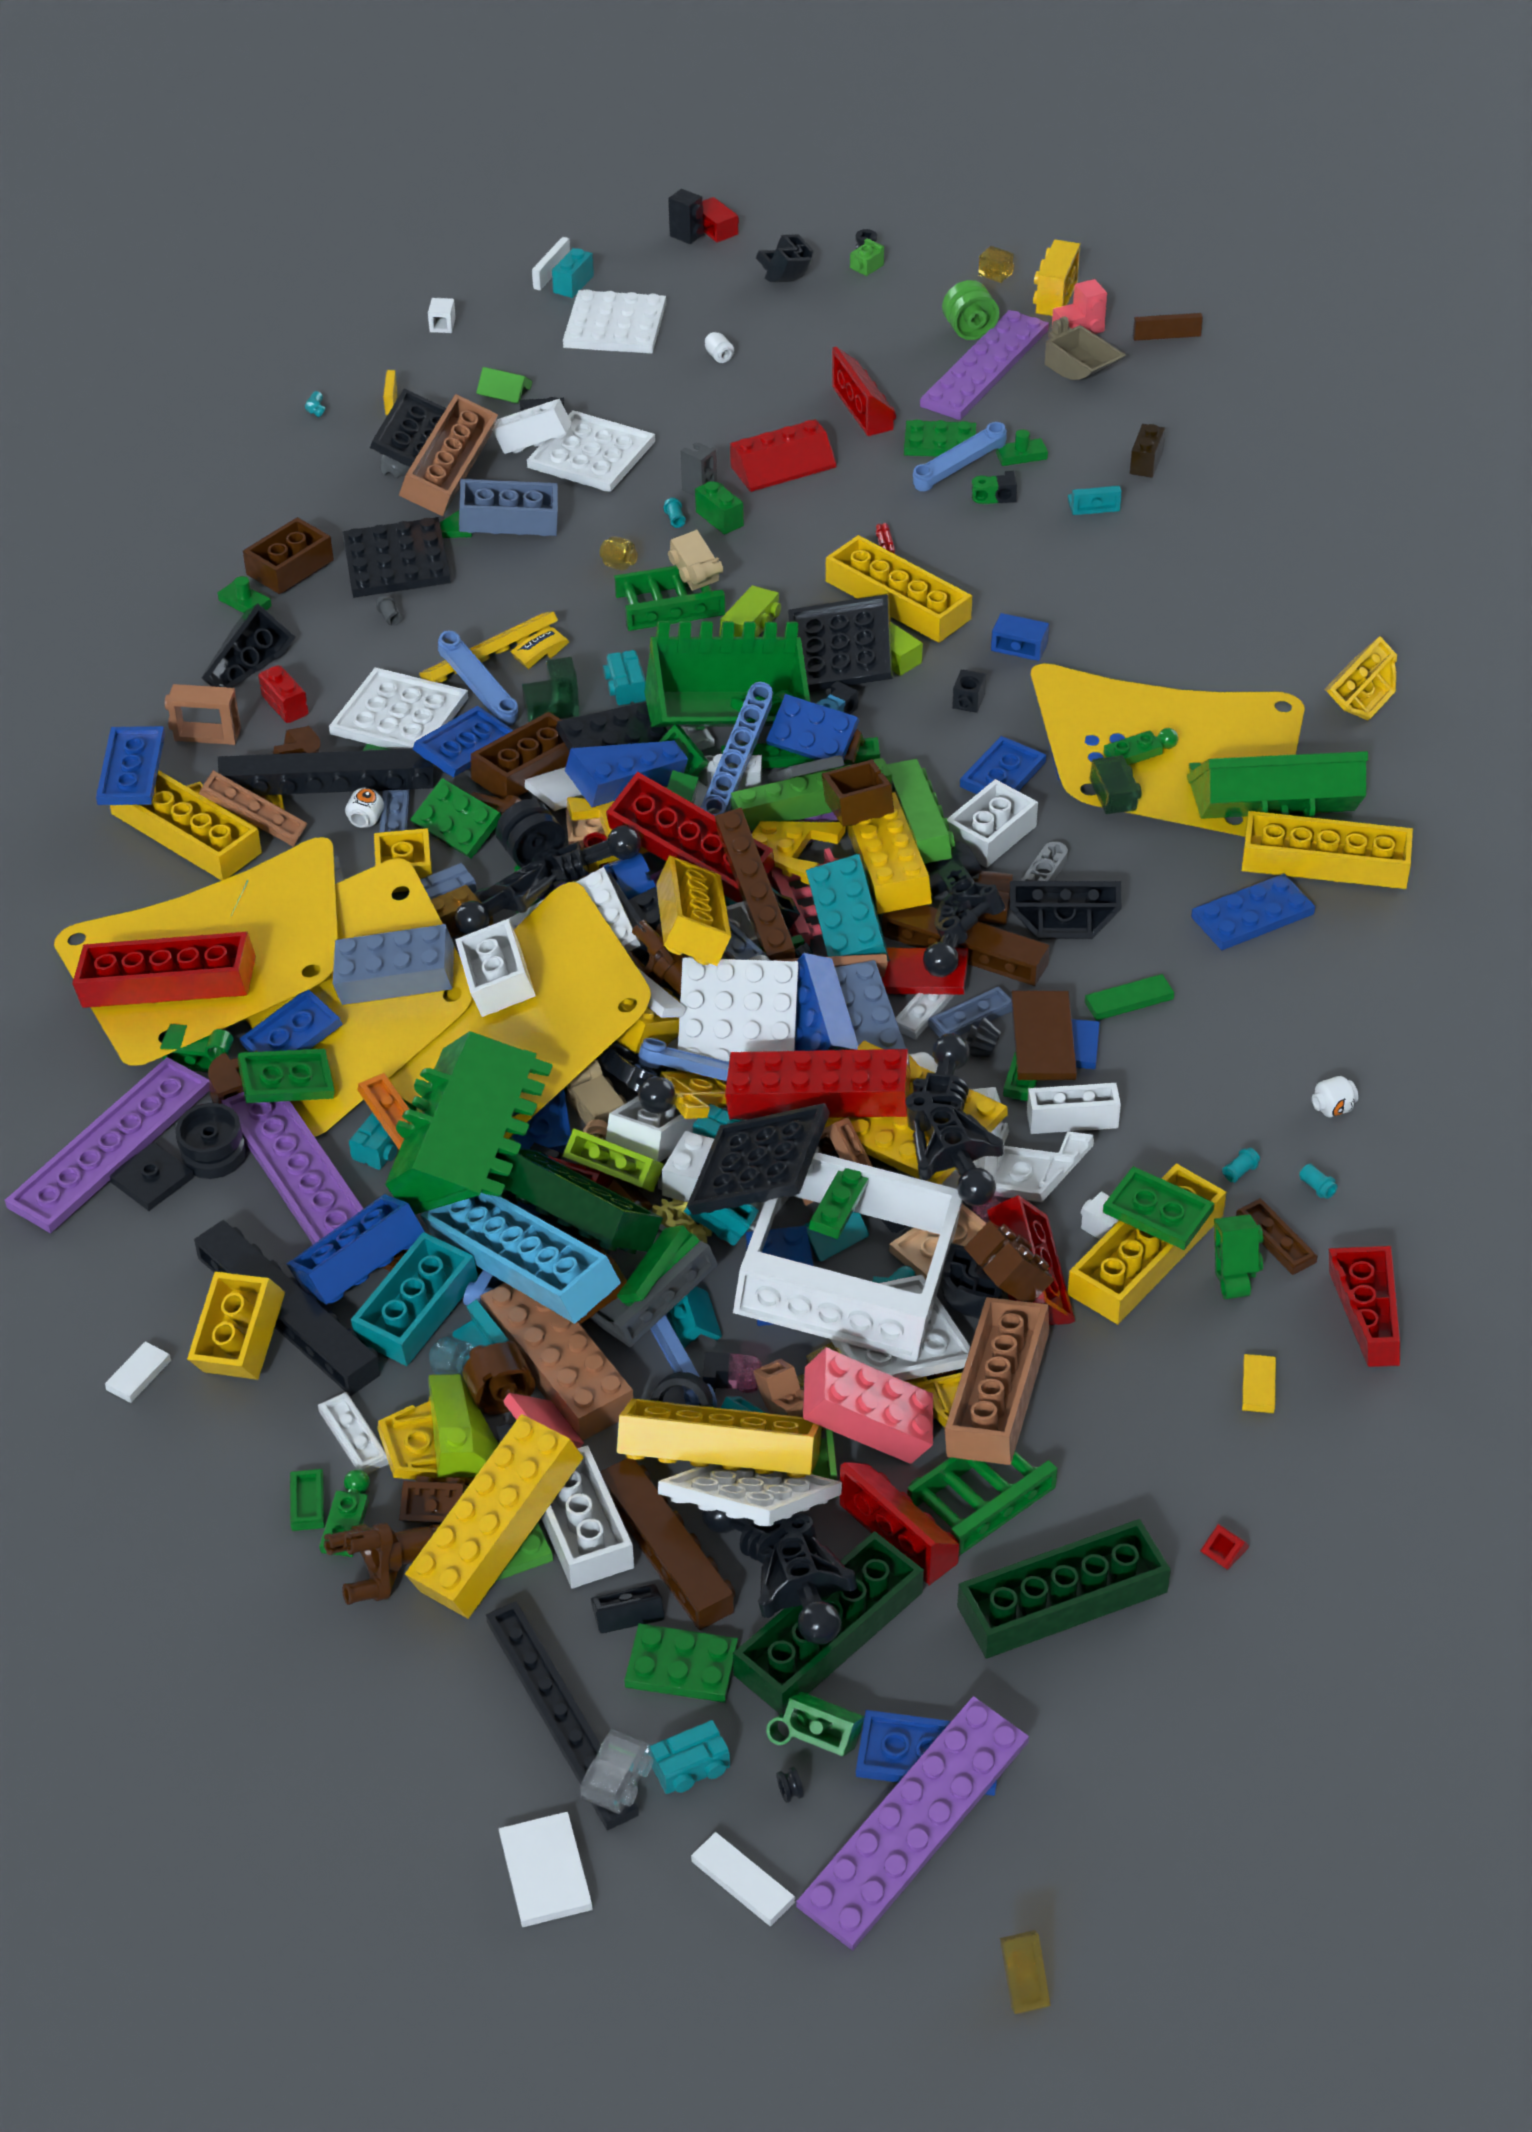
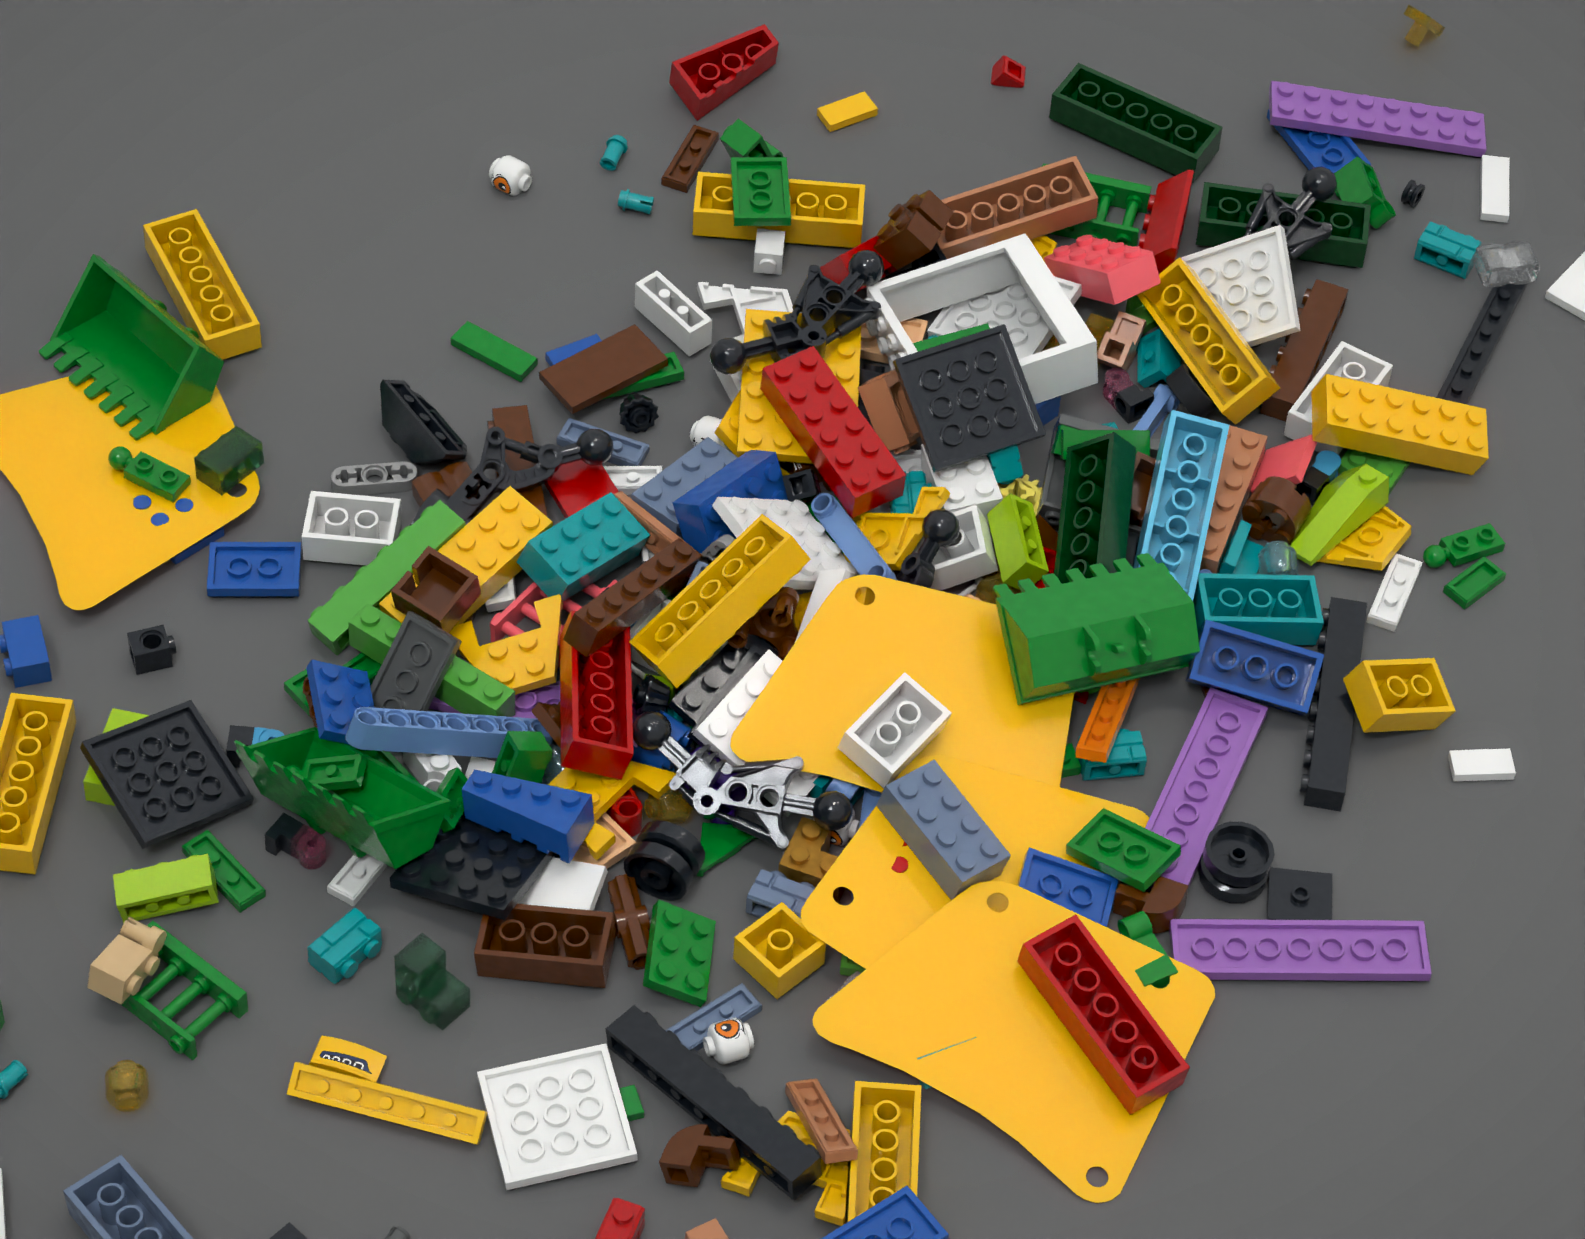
camera: 130 degrees left, 5 degrees up
reddish brown wheel [324,1523,439,1605] -> none
reddish brown bracket [399,1476,468,1524] -> none
blue plate [412,706,514,778] -> none
medium blue piece [438,631,518,726] -> none
black slope [591,1584,665,1633] -> none
green plate [624,1623,738,1703] -> none
blue plate [1191,874,1315,951] -> none

